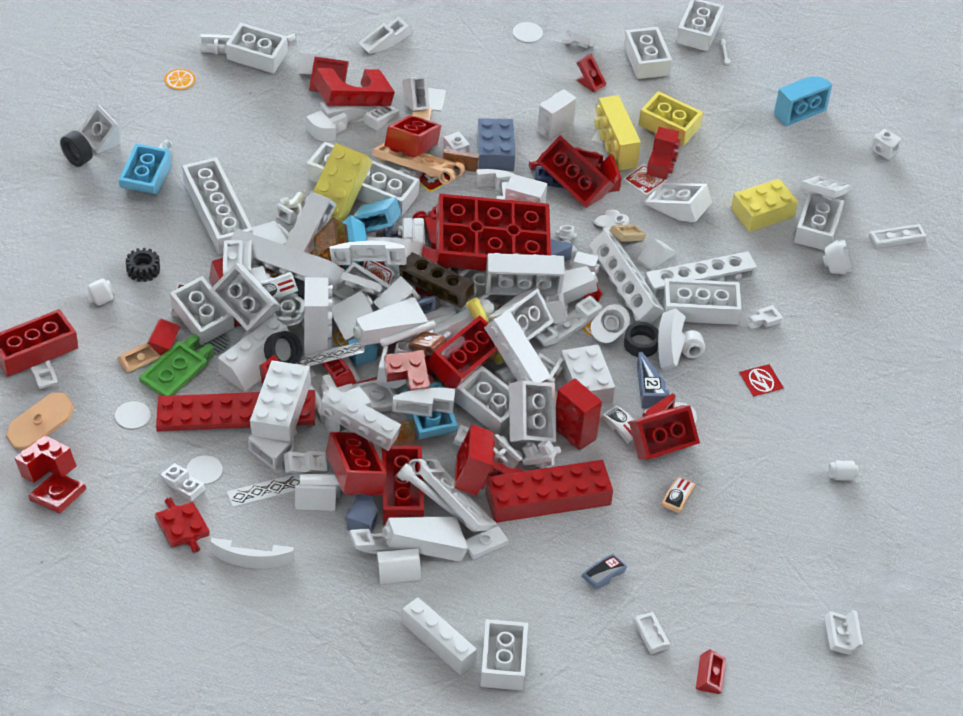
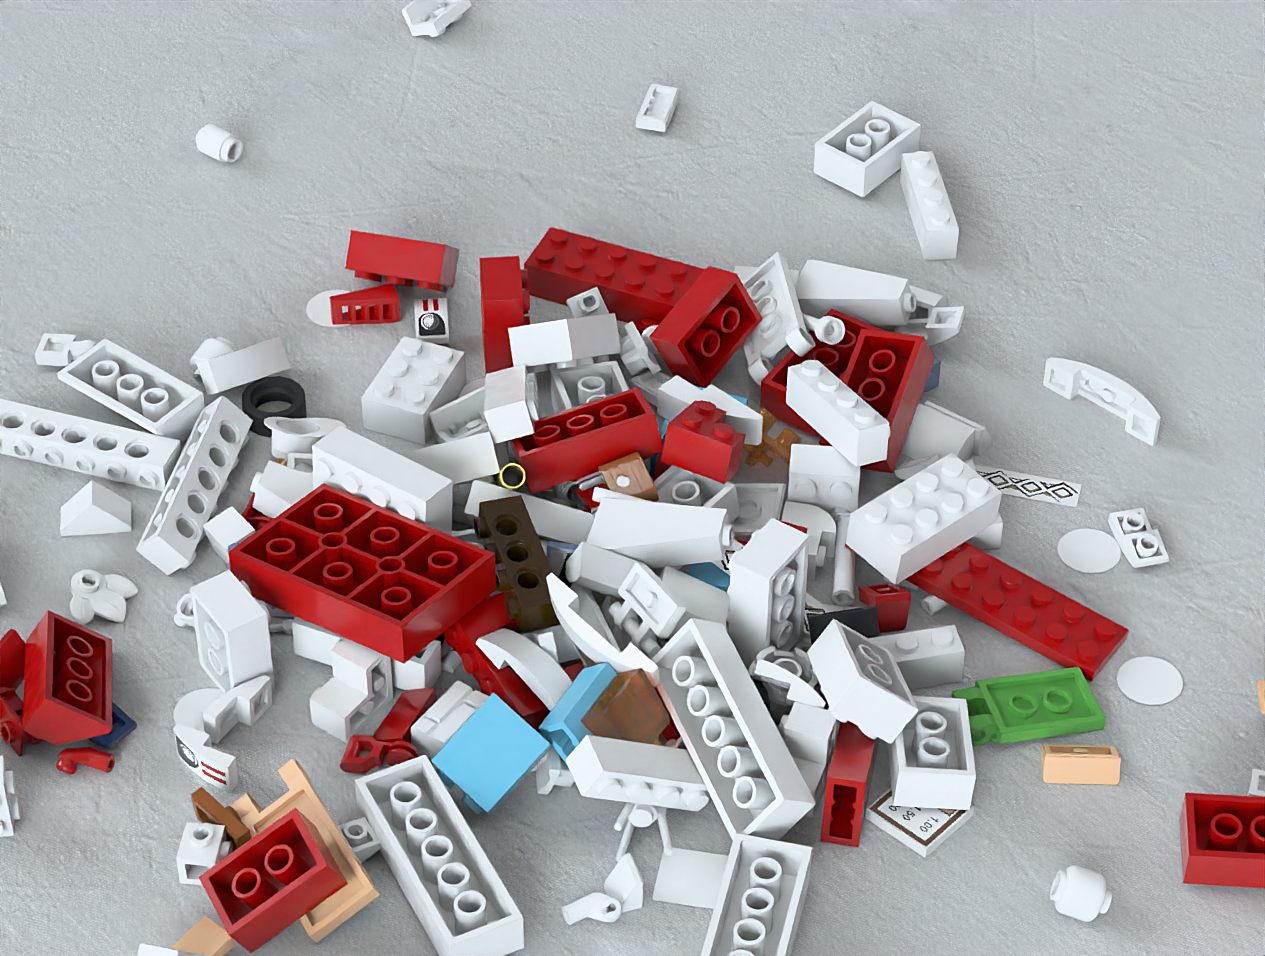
camera: 140 degrees left, 5 degrees down
black tyre [126,248,160,282] -> none
red slope [147,318,181,356] -> none
red plate [155,497,210,553] -> none
white plate [223,240,252,276] -> none
light yellow brick [313,143,373,225] -> none
sand blue brick [477,118,515,171] -> none
slope [581,554,627,589] -> none
tan plate [609,225,646,242] -> none
sand blue slope [637,352,669,409] -> none
slope [661,476,696,513] -> none
red slope [696,649,726,694] -> none
red sticker [739,364,784,397] -> none

